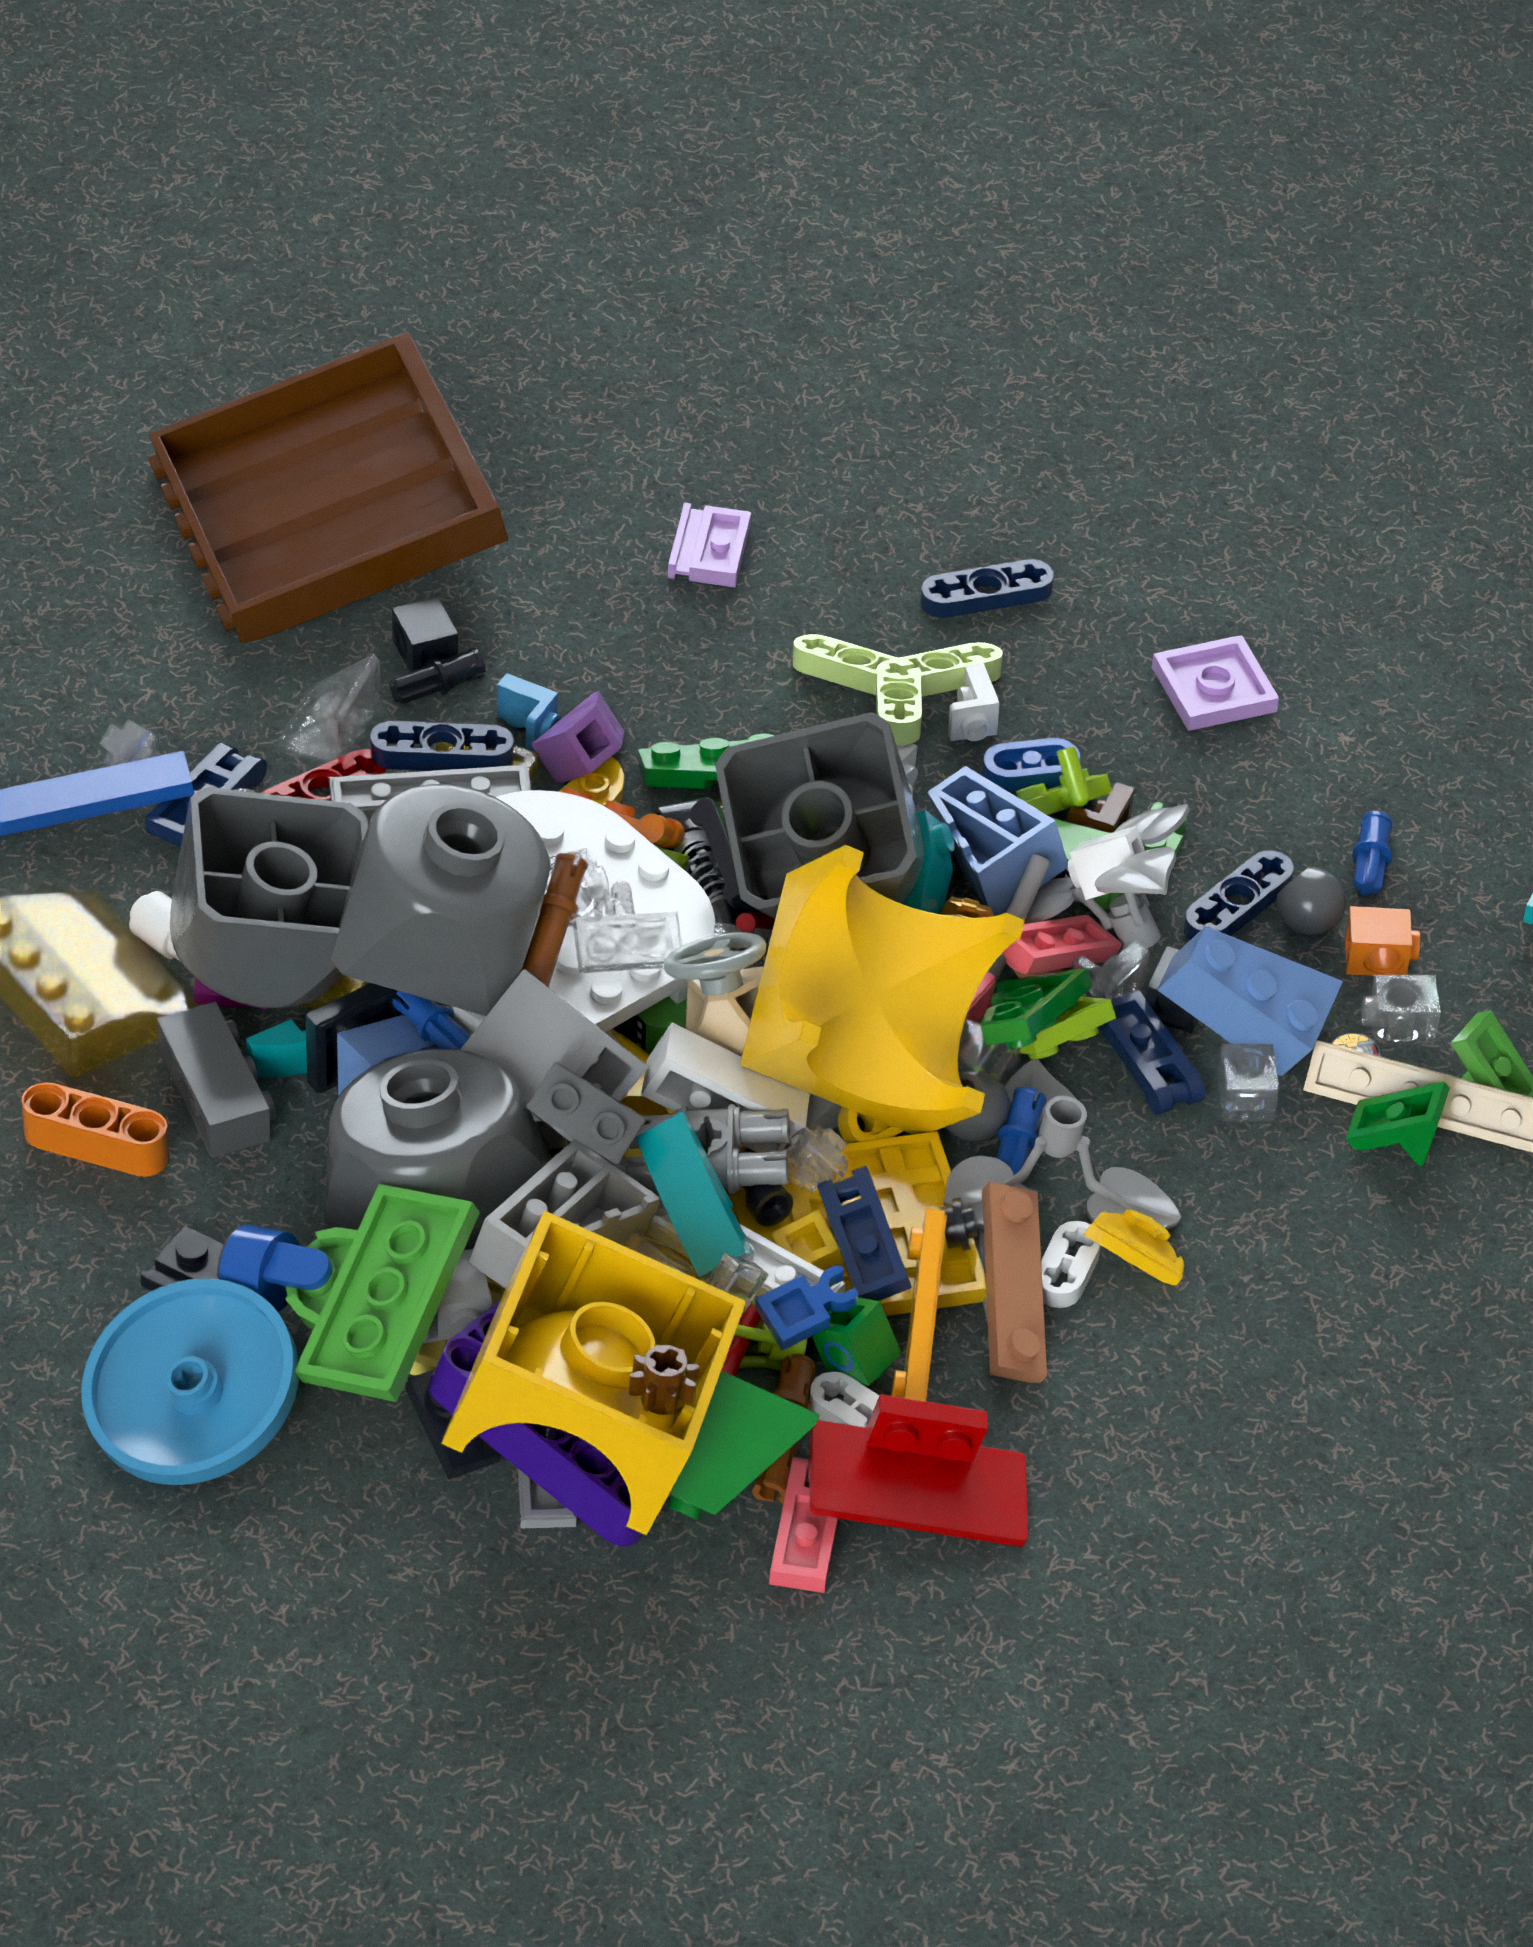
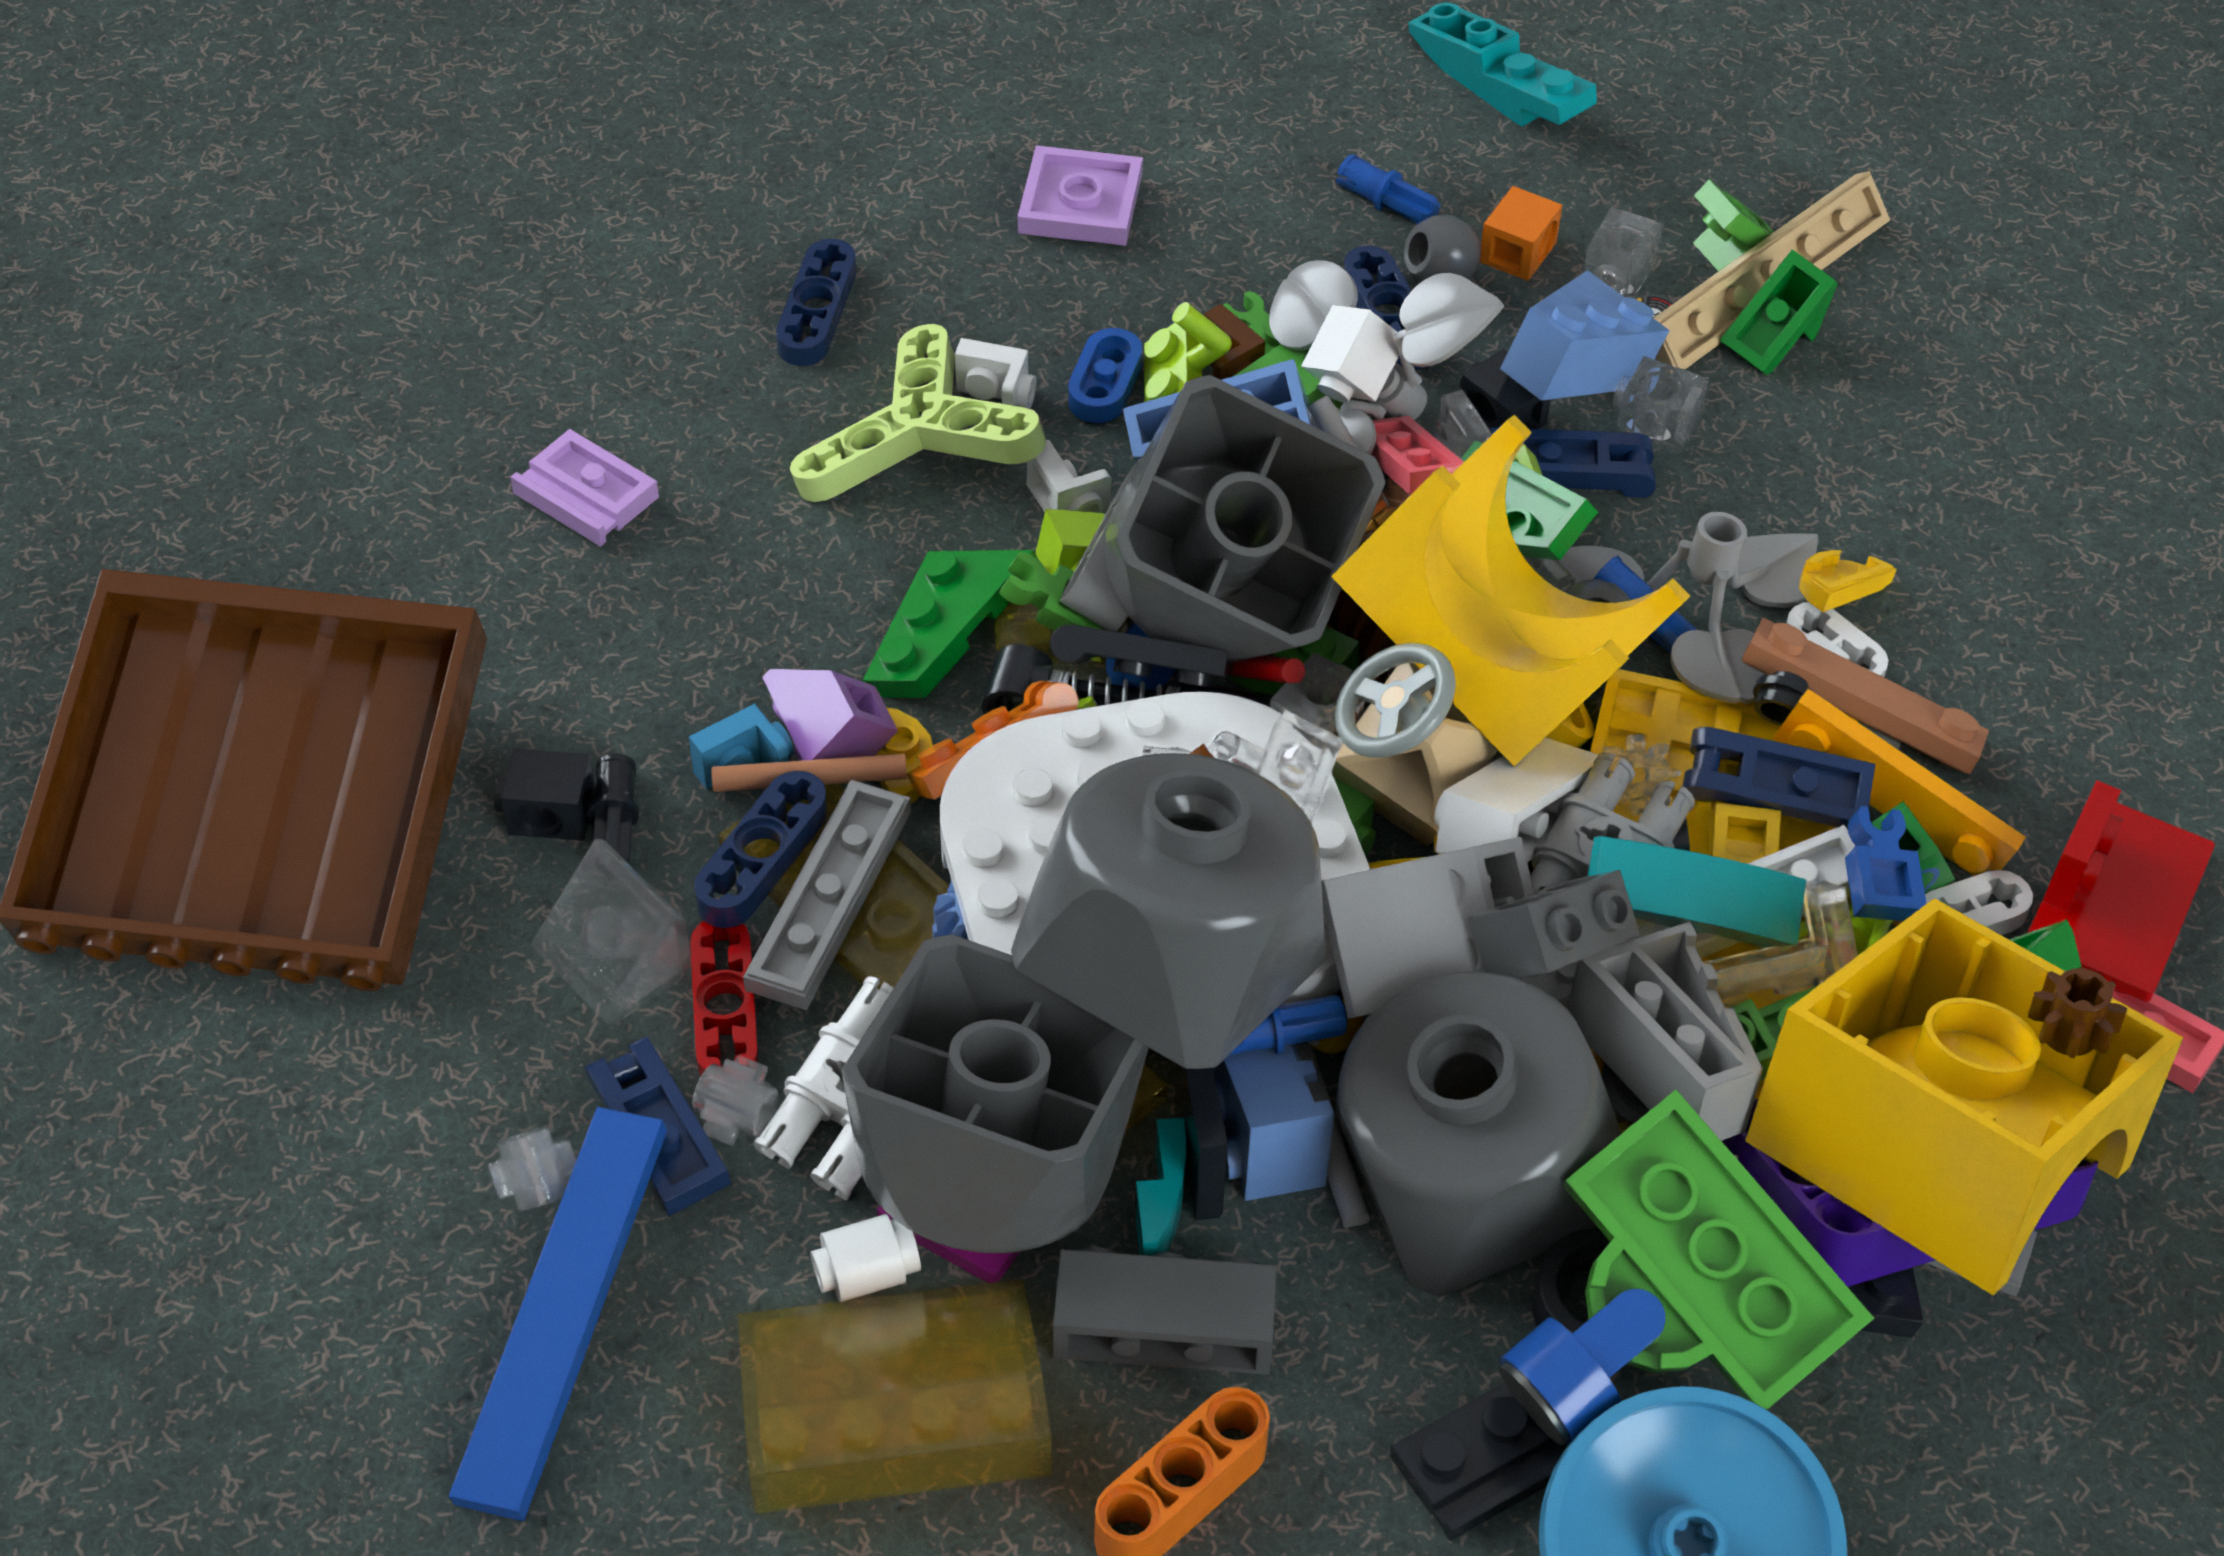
camera: 60 degrees left, 5 degrees up
none -> nougat bar [711,754,907,792]

